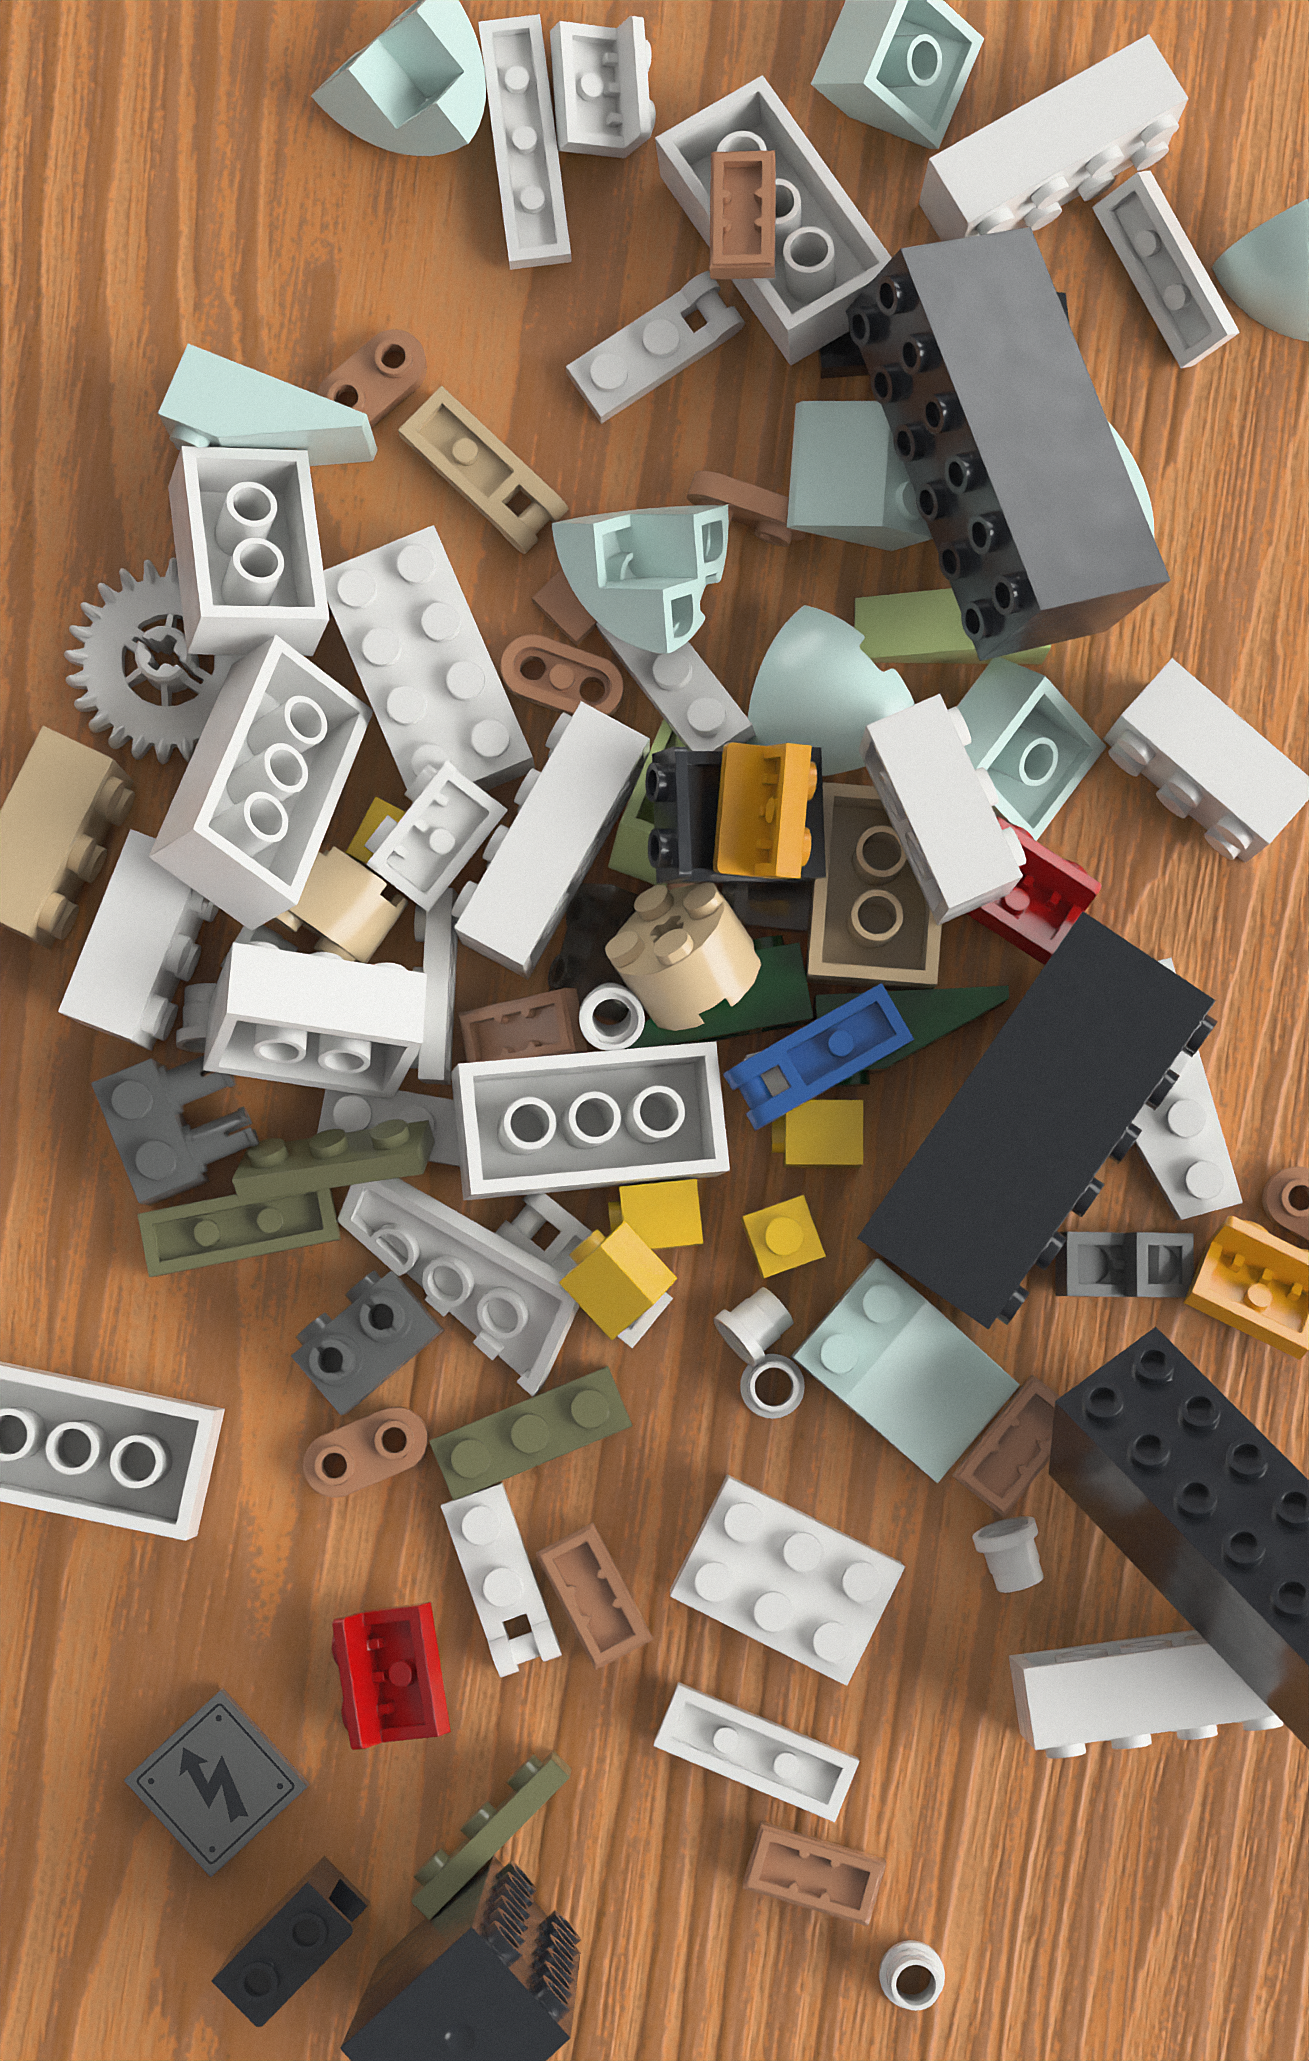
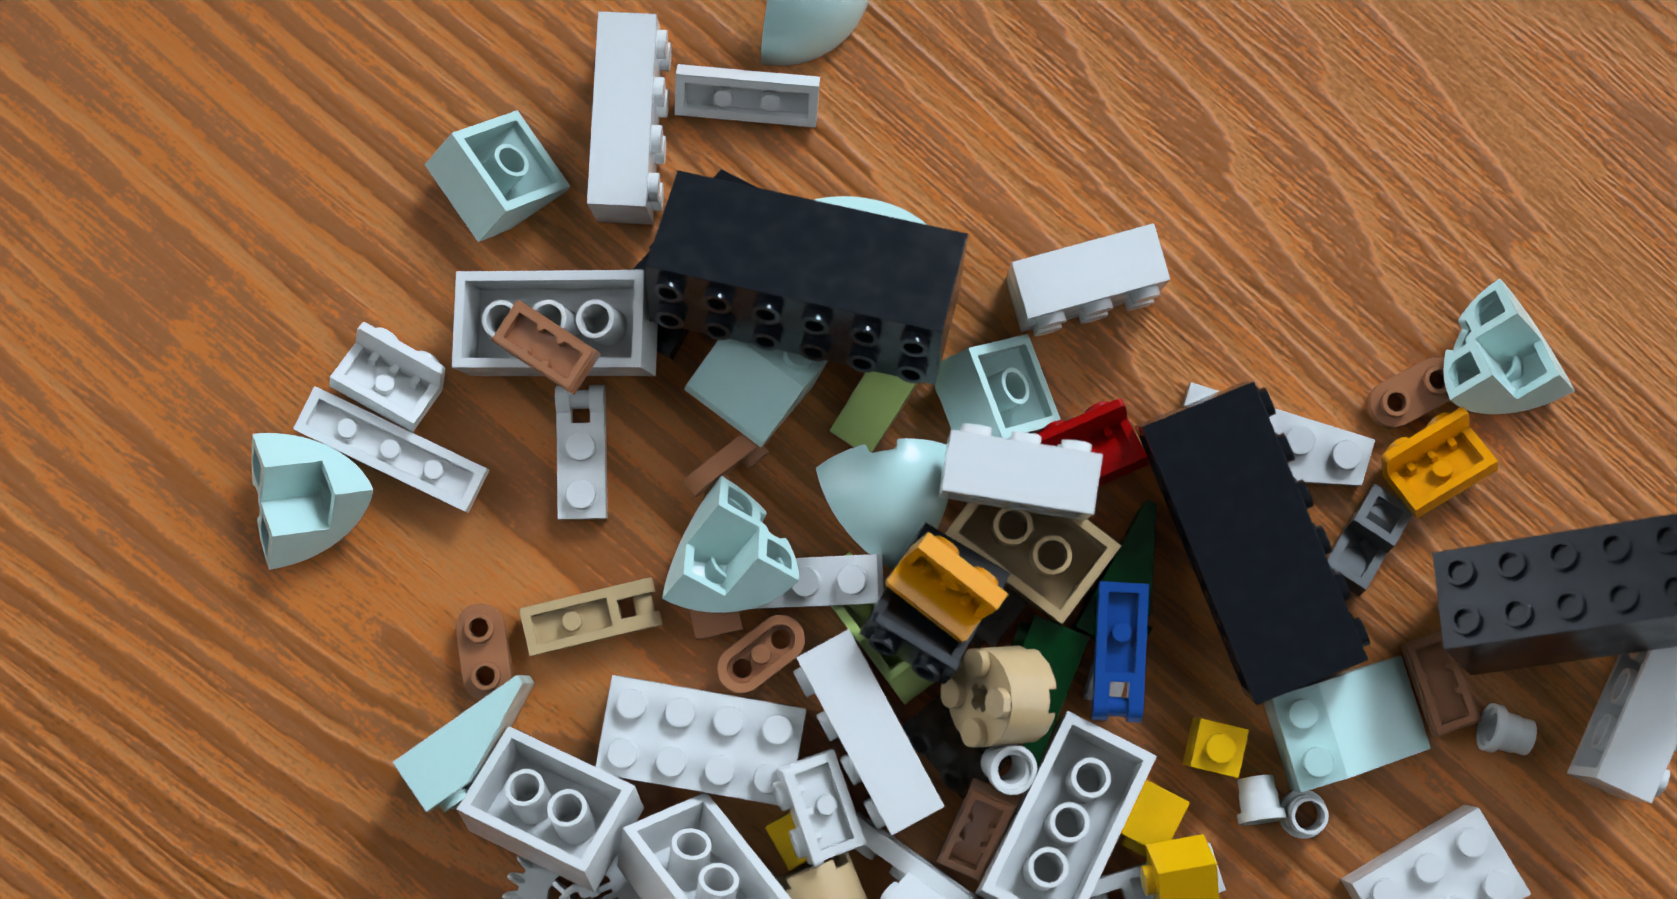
camera: 55 degrees left, 0 degrees up
yellow brick [771,1100,863,1168] -> none

